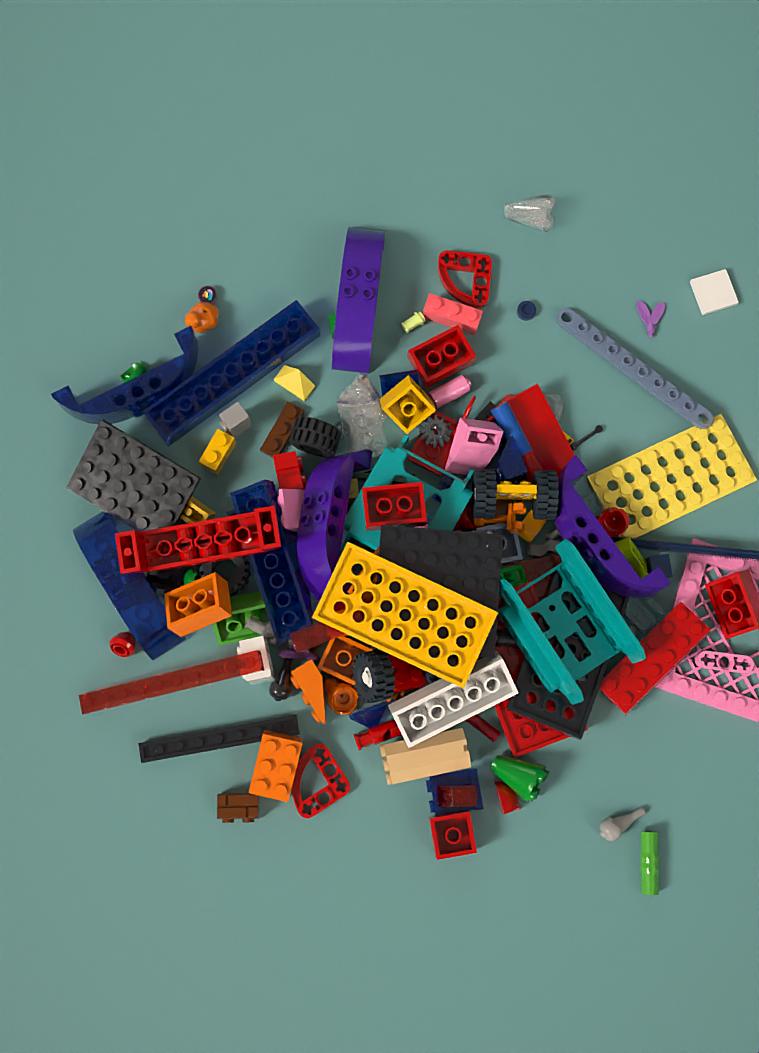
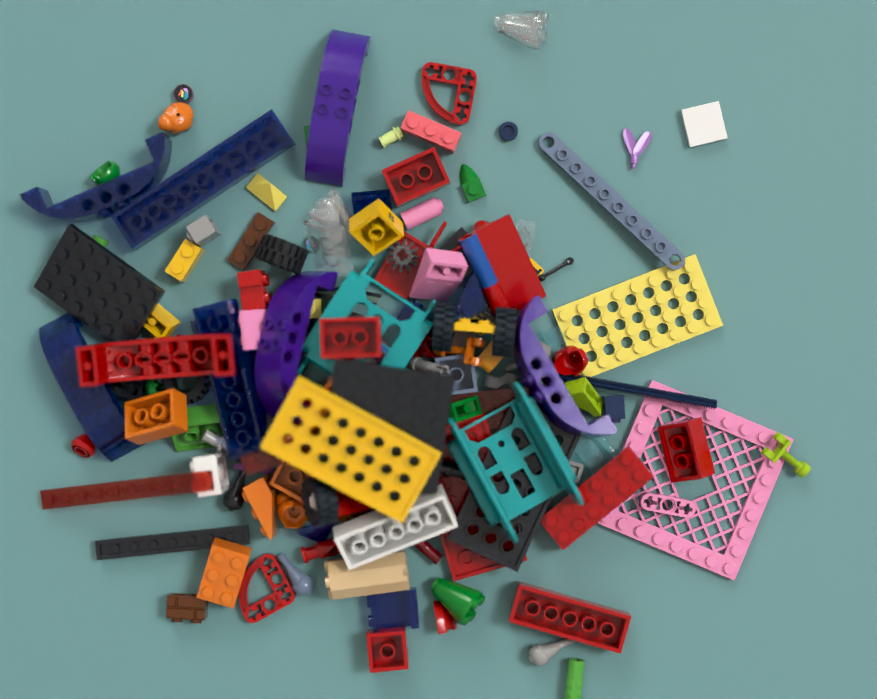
camera: 10 degrees right, 10 degrees up
clear red slope [437,785,478,807] -> none
none -> sand blue piece [277,553,314,596]
none -> green plate [460,164,486,203]
none -> red brick [508,581,631,654]

